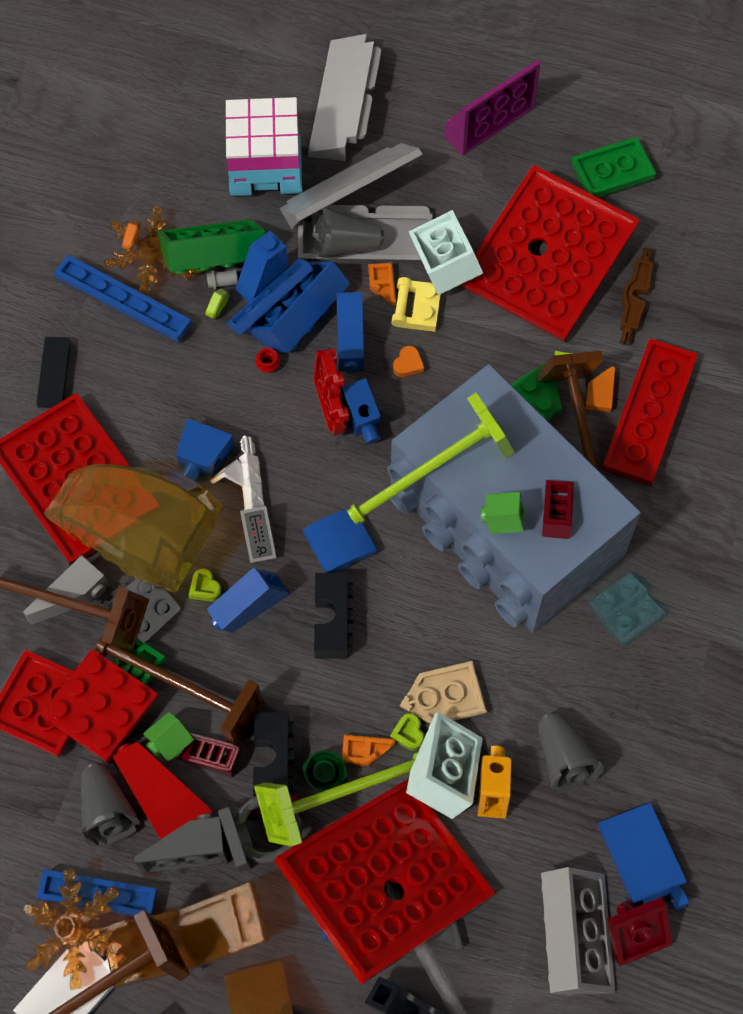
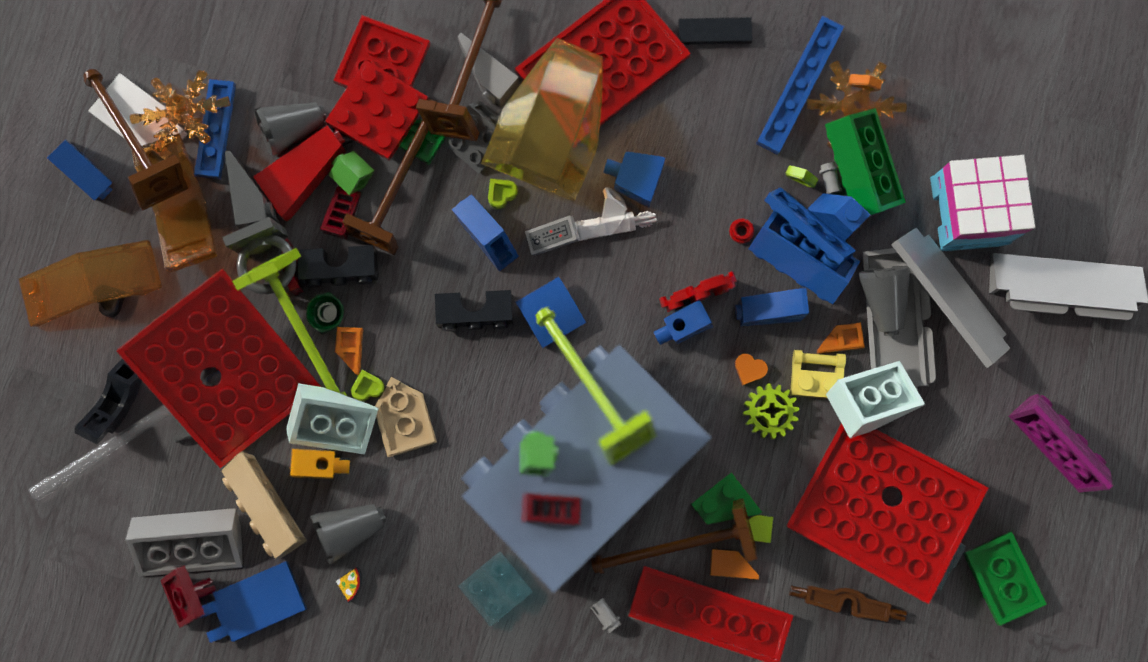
camera: 85 degrees right, 15 degrees up
none -> tan slope [221,452,307,559]
none -> tile [335,567,362,603]
none -> light grey pin [590,598,621,633]
none -> lime gear [743,383,799,440]

